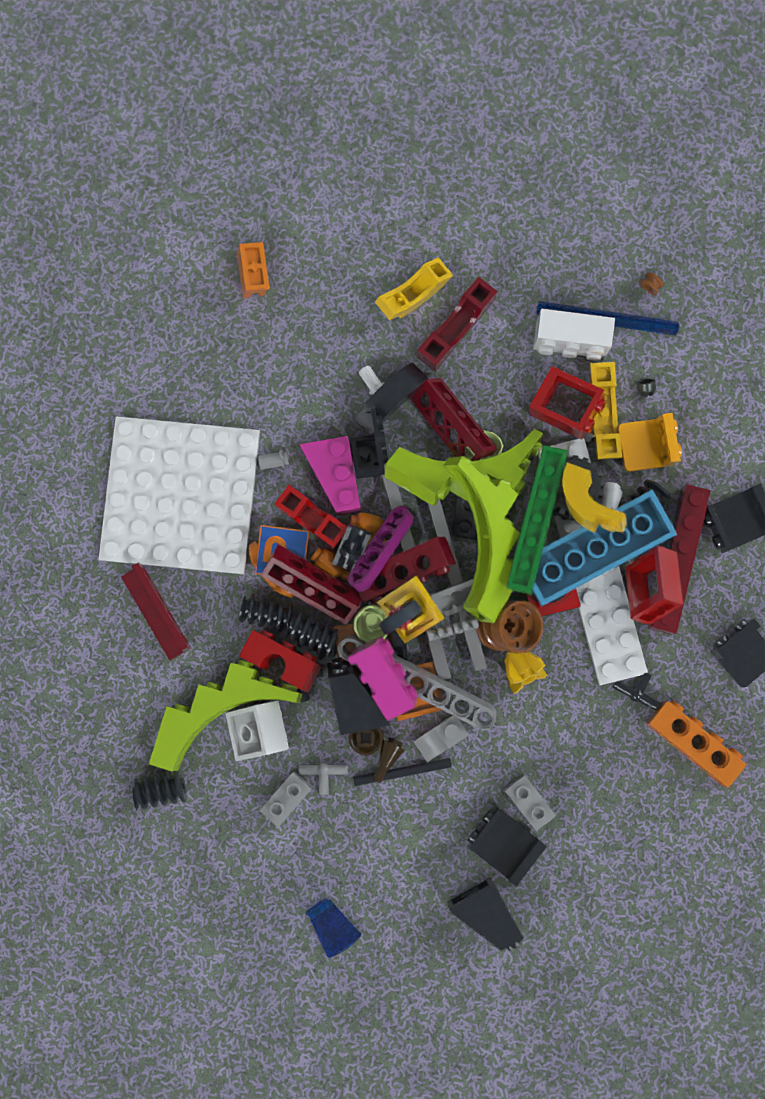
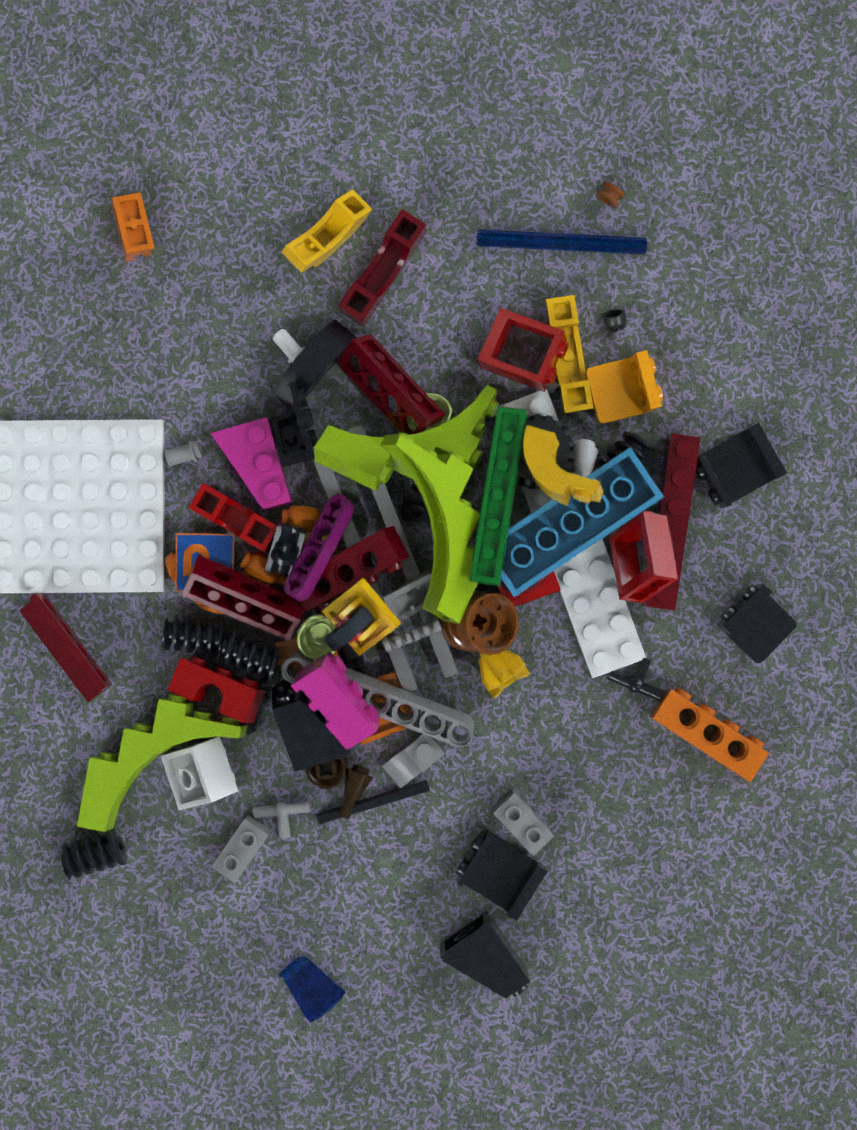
camera: 10 degrees left, 5 degrees up
white brick [533,309,615,361] -> none

